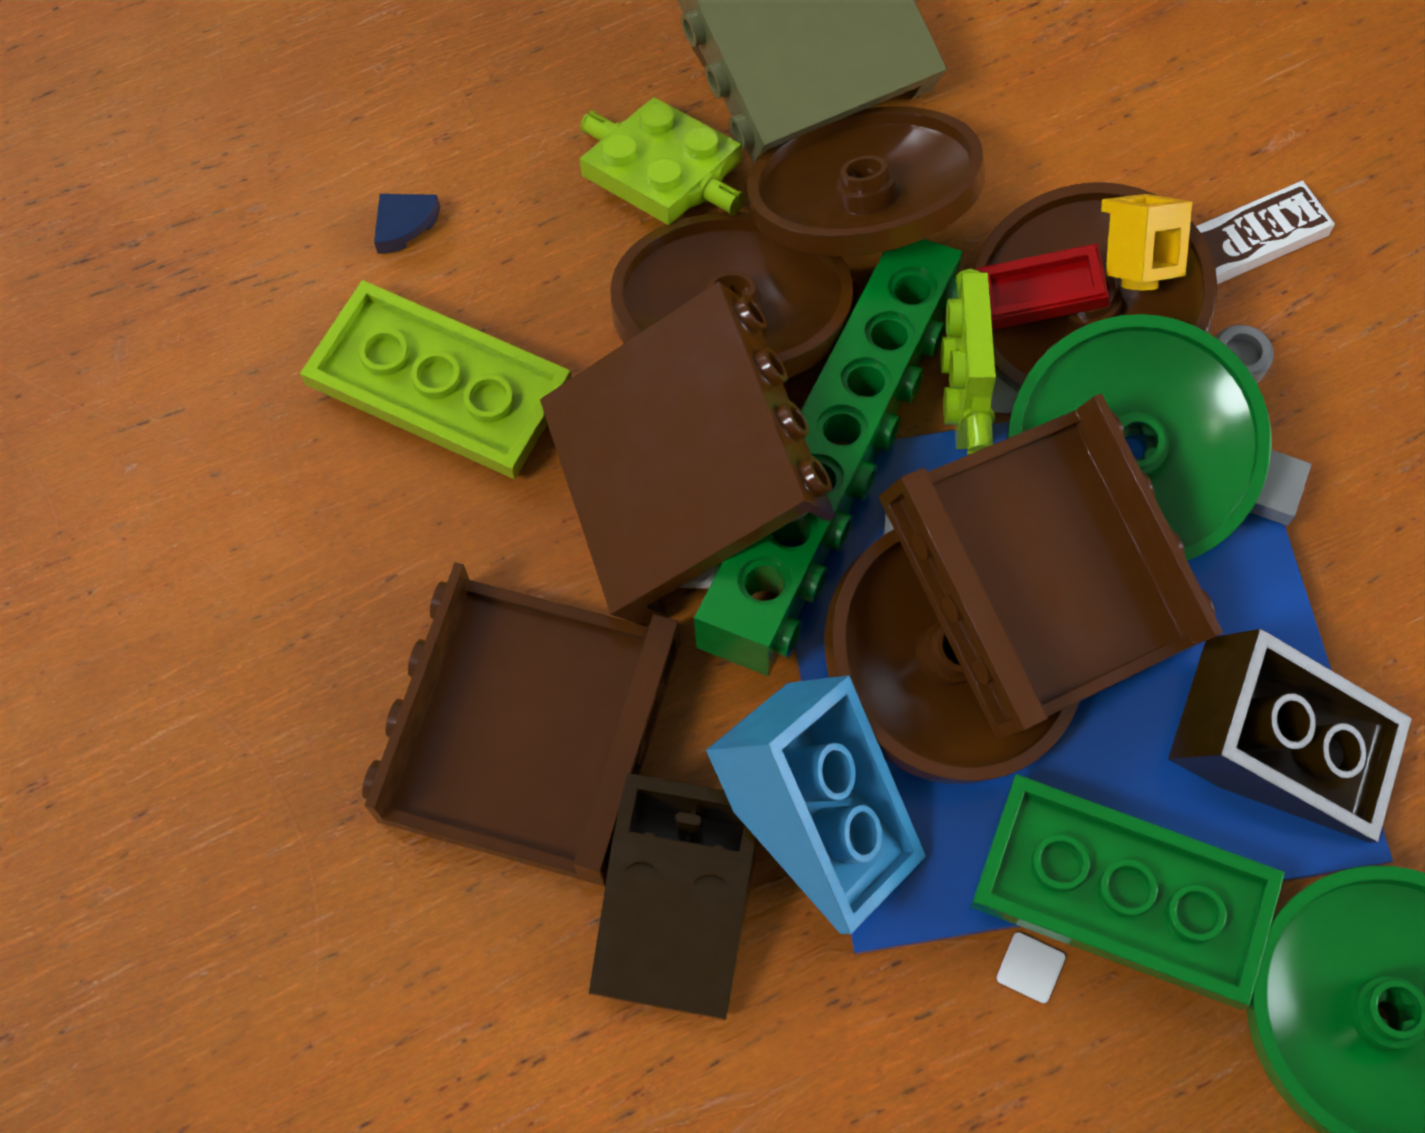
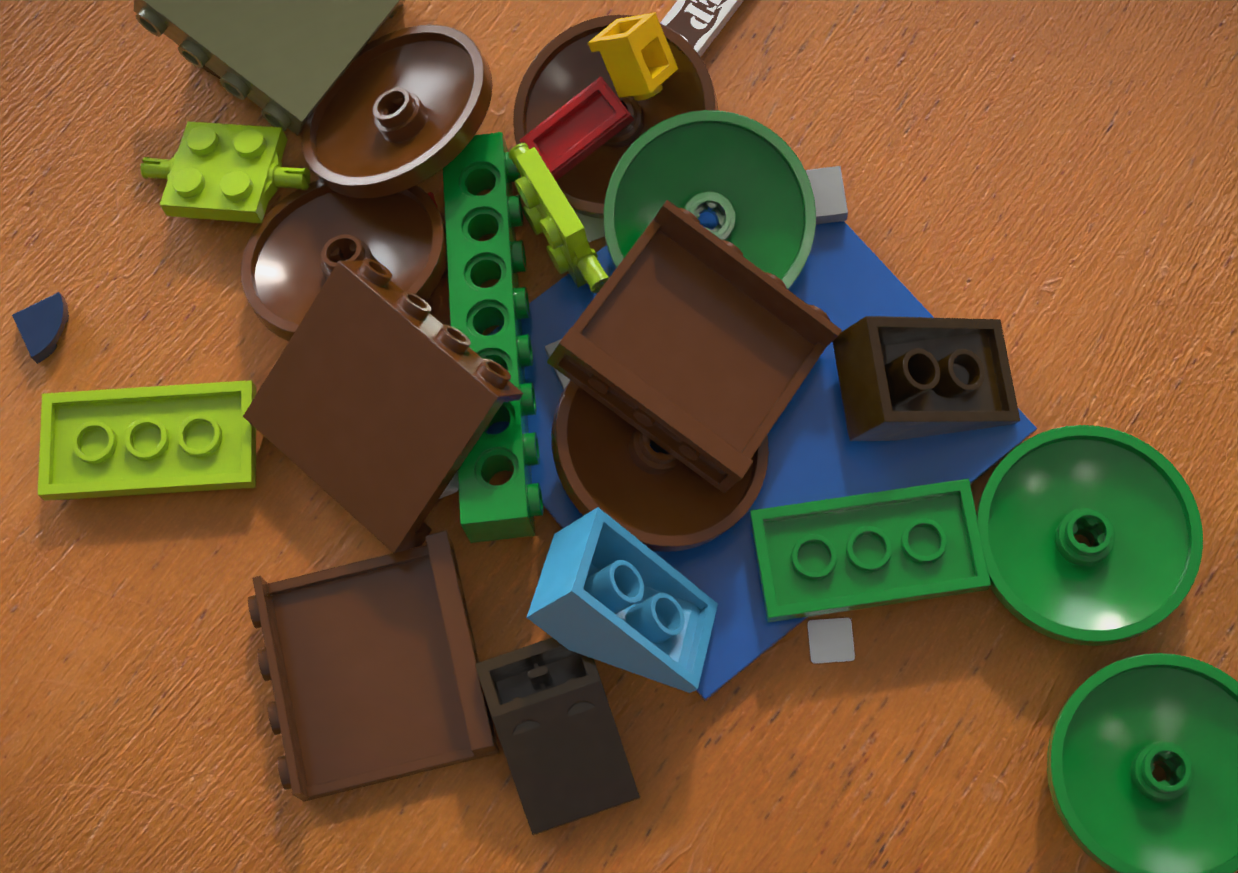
camera: 25 degrees left, 5 degrees up
light grey tile [1216,325,1274,383] -> none

